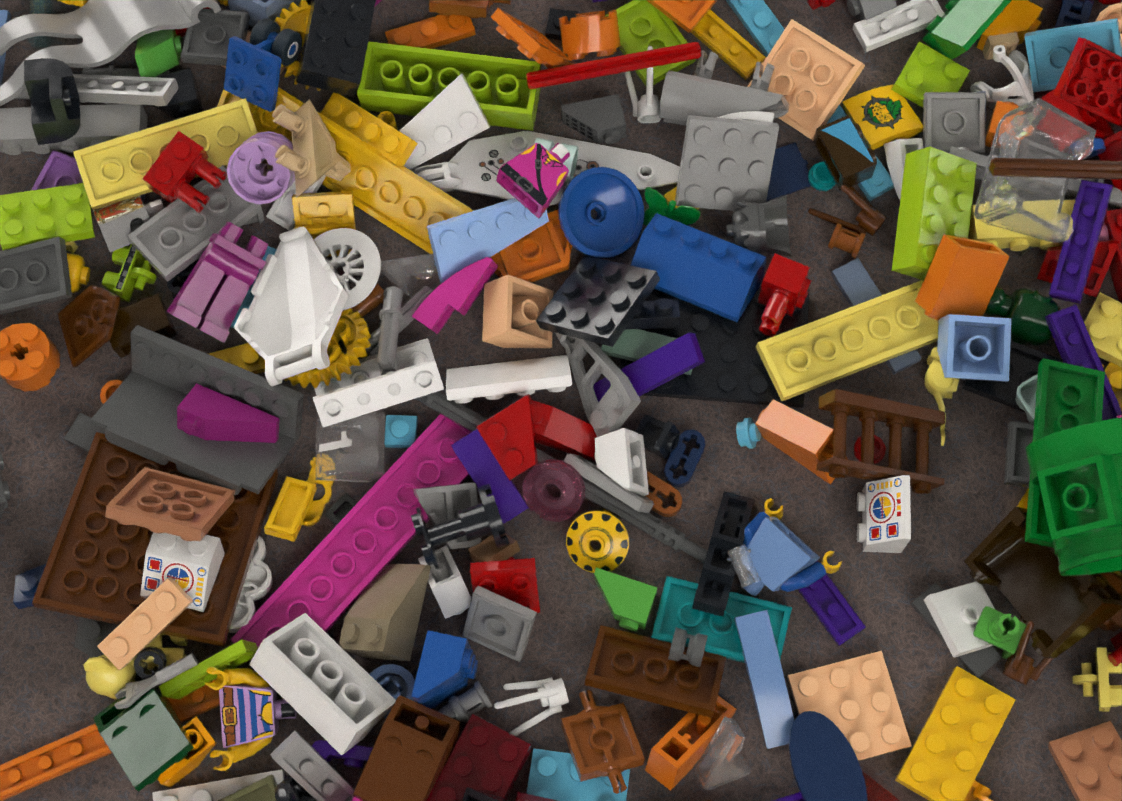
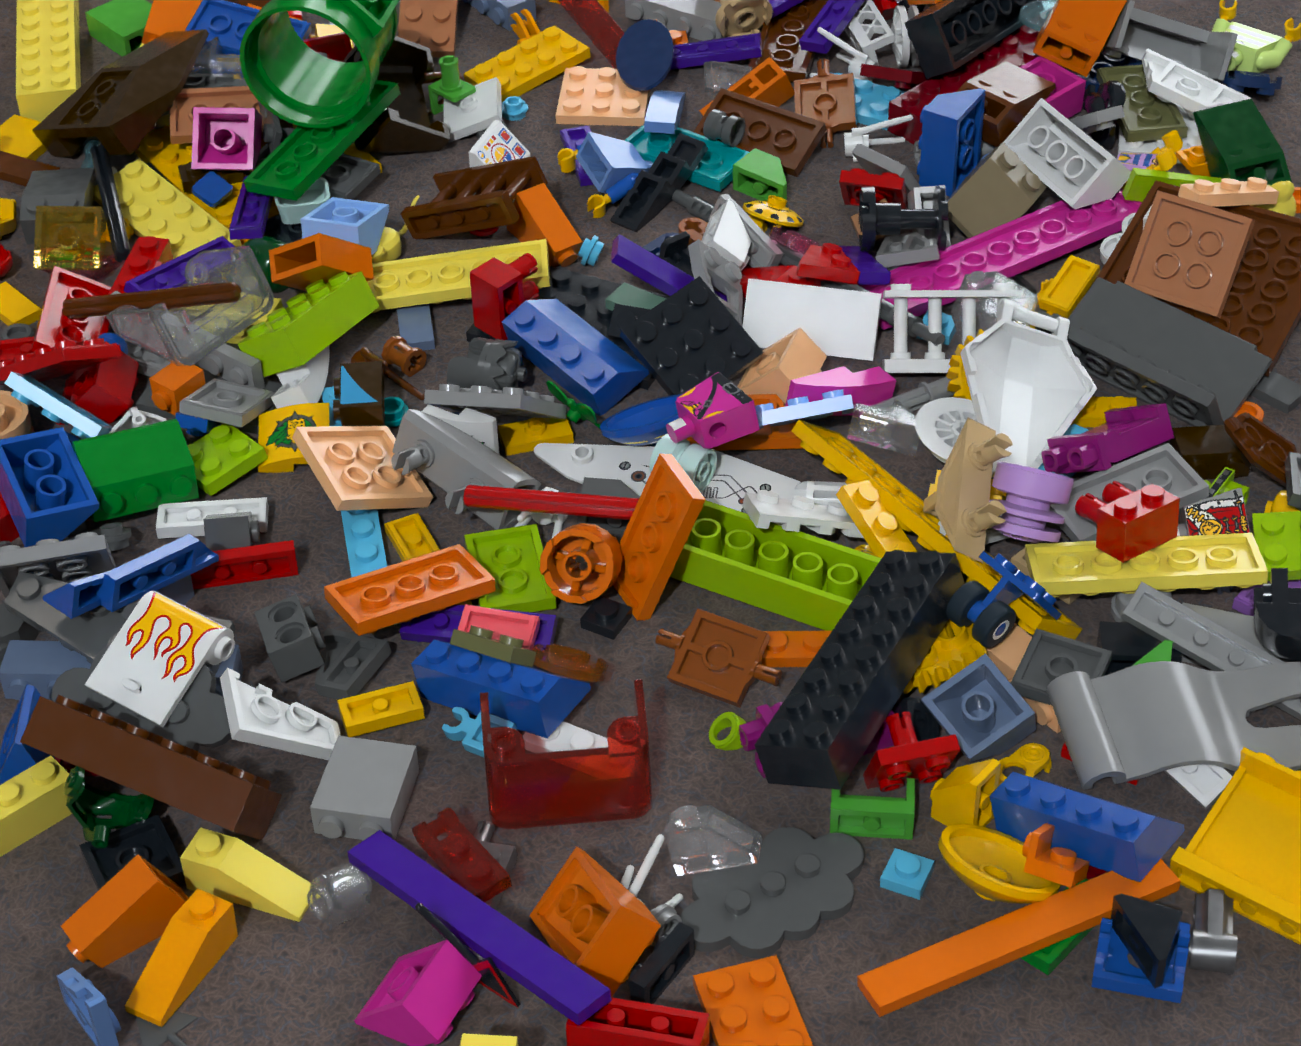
camera: 165 degrees left, 30 degrees down
light grey piece [114,653,198,709] -> none
magenta slope [177,383,280,443] -> none
light grey axle [377,286,403,370] -> none
clear pin [727,544,761,588] -> none
none -> medium azure plate [502,96,528,121]

